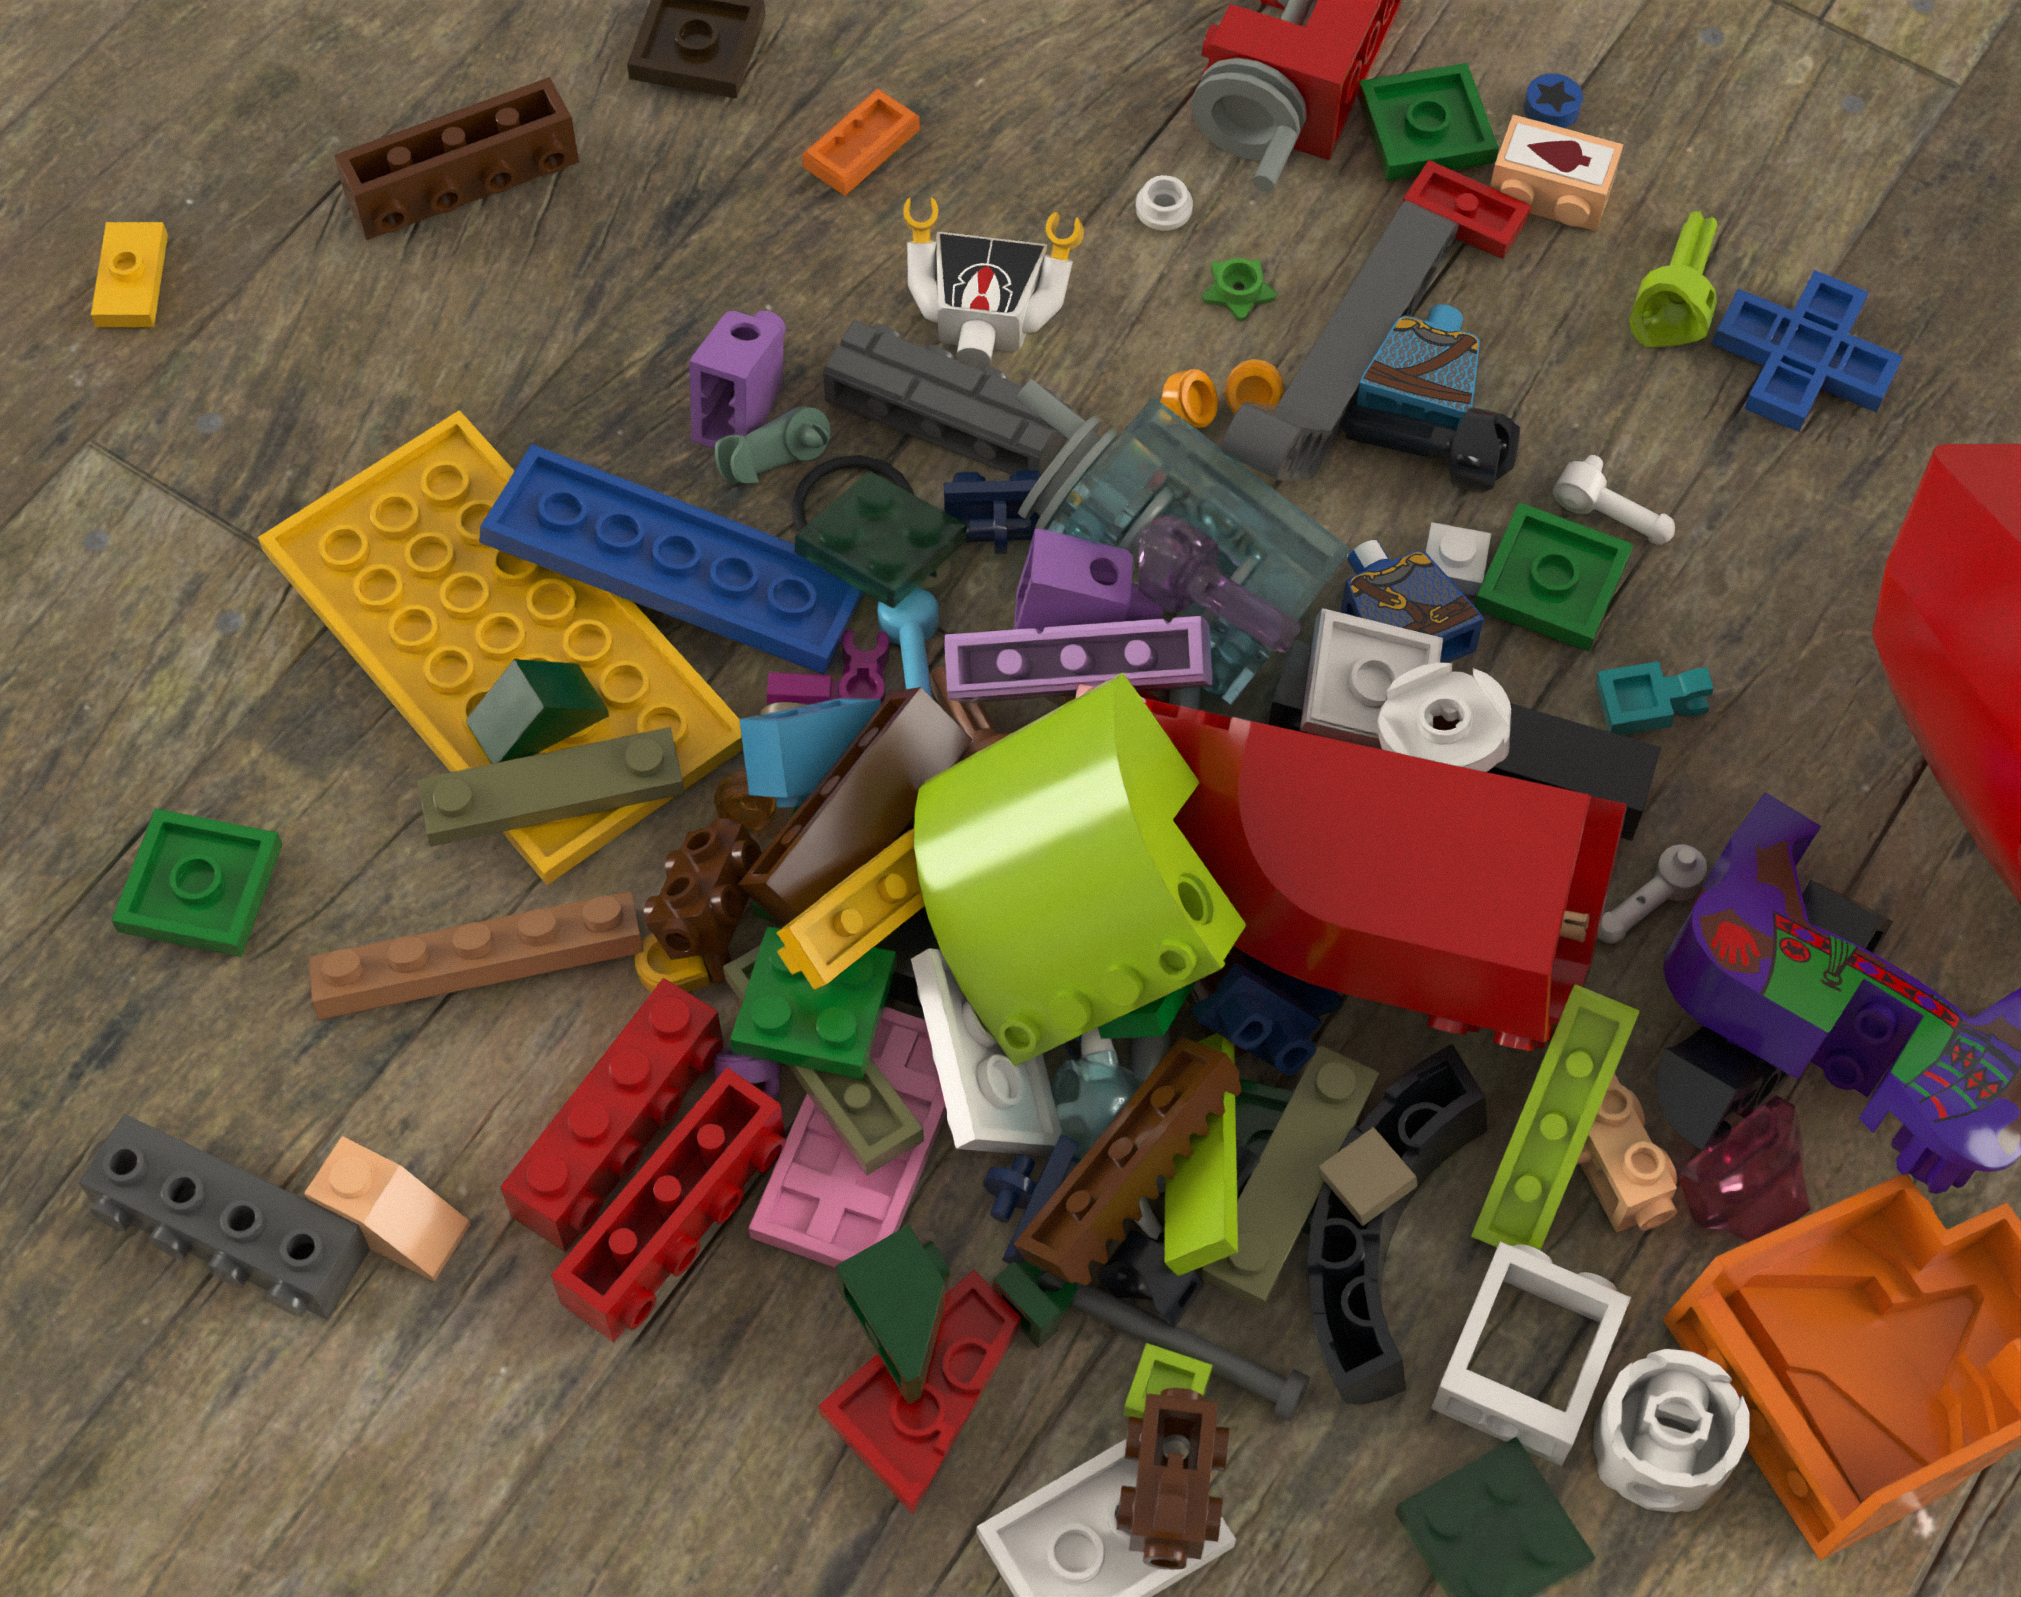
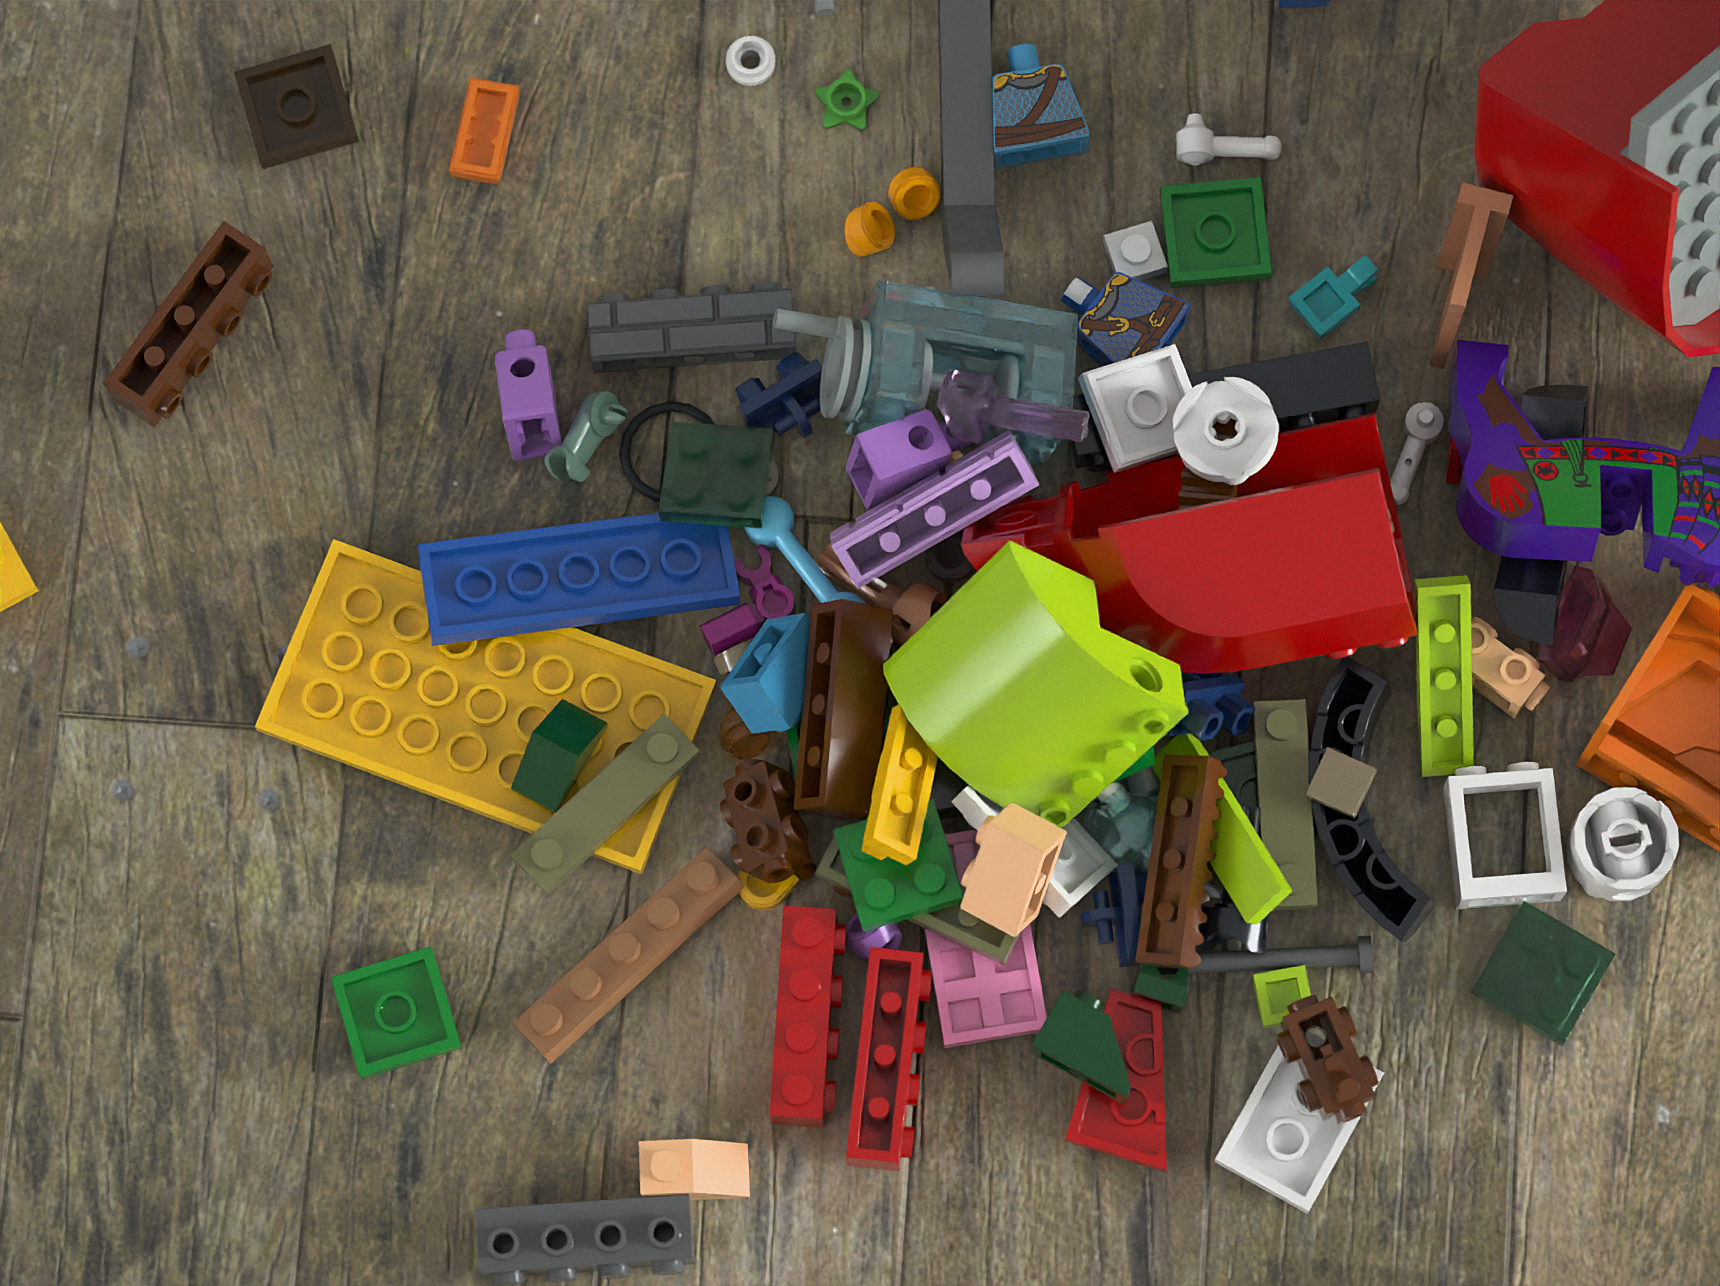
camera: 25 degrees left, 15 degrees up
torso [903,197,1084,369] -> none
black piece [1344,404,1520,493] -> none
none -> light nougat brick [960,802,1067,937]
none -> nougat fence [1429,182,1513,369]

